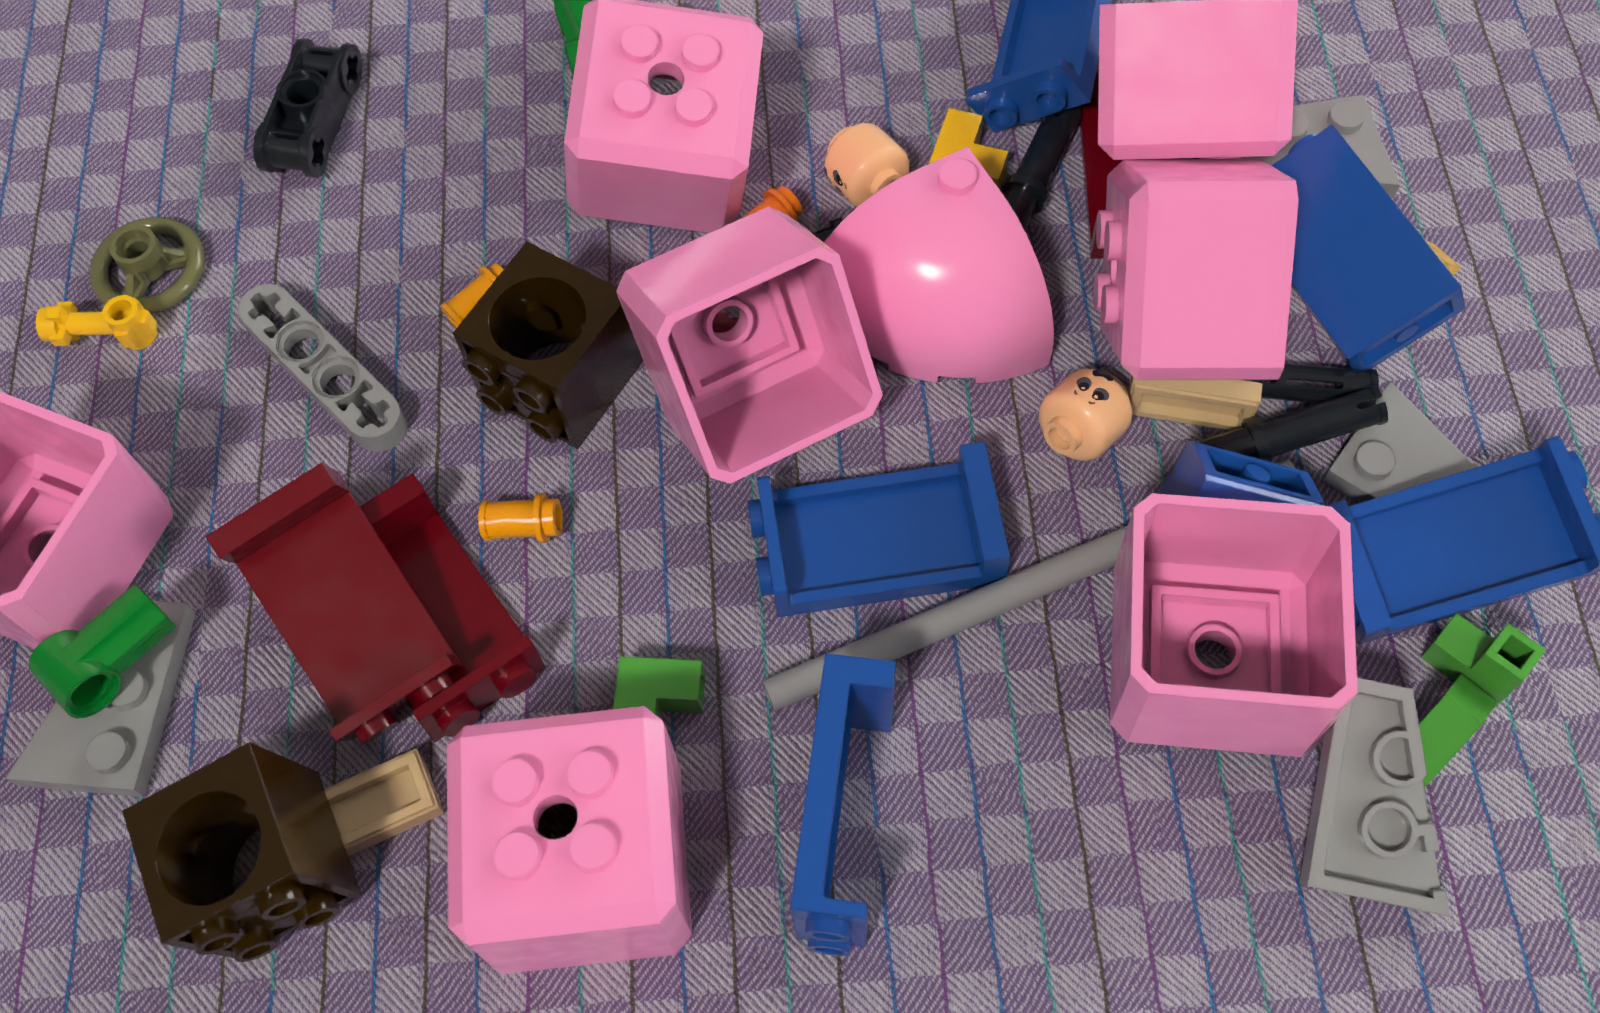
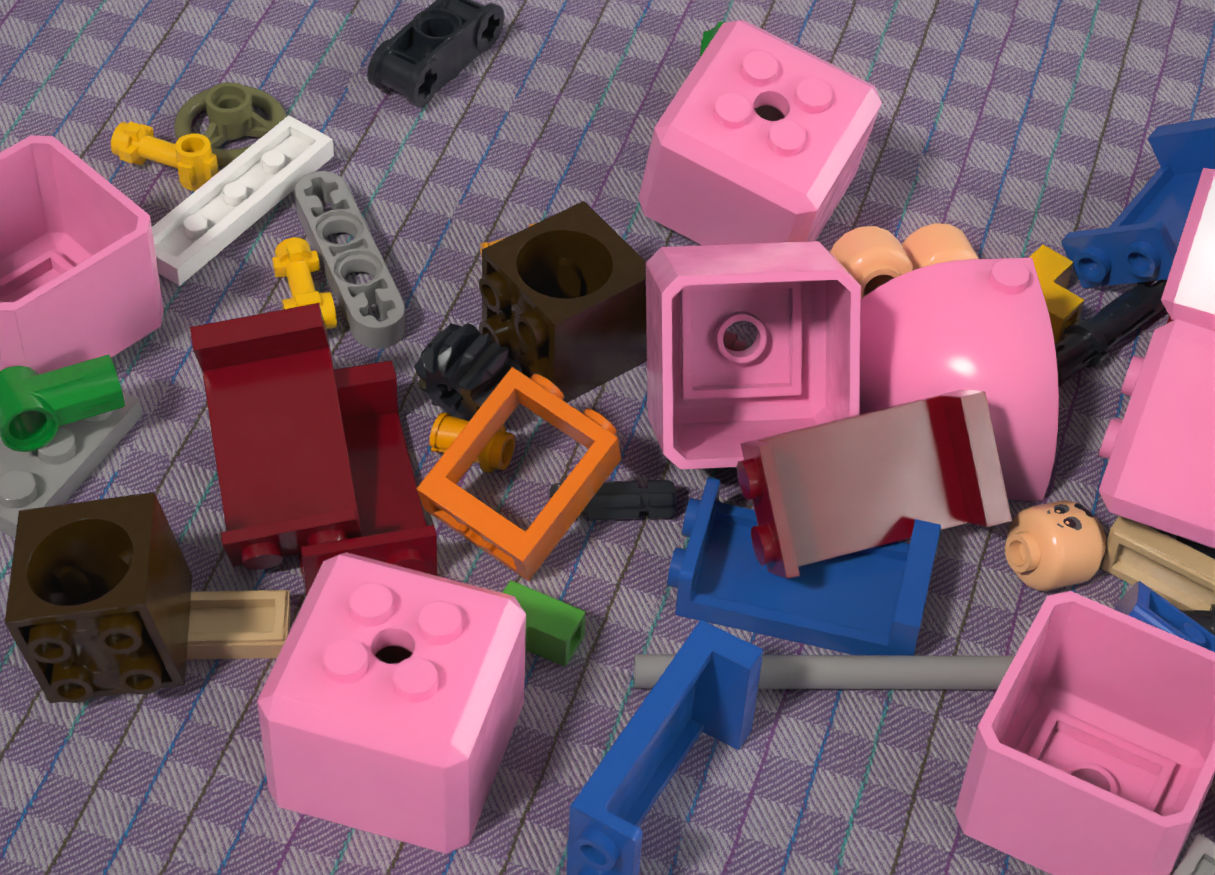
camera: 15 degrees right, 15 degrees down
none -> white plate [152,115,334,286]
none -> yellow bar [272,237,337,329]
none -> black gear [414,323,522,421]
none -> orange window [416,367,621,582]
none -> black axle [549,480,676,521]
none -> panel [737,389,1012,579]
none -> light nougat head [830,226,914,299]

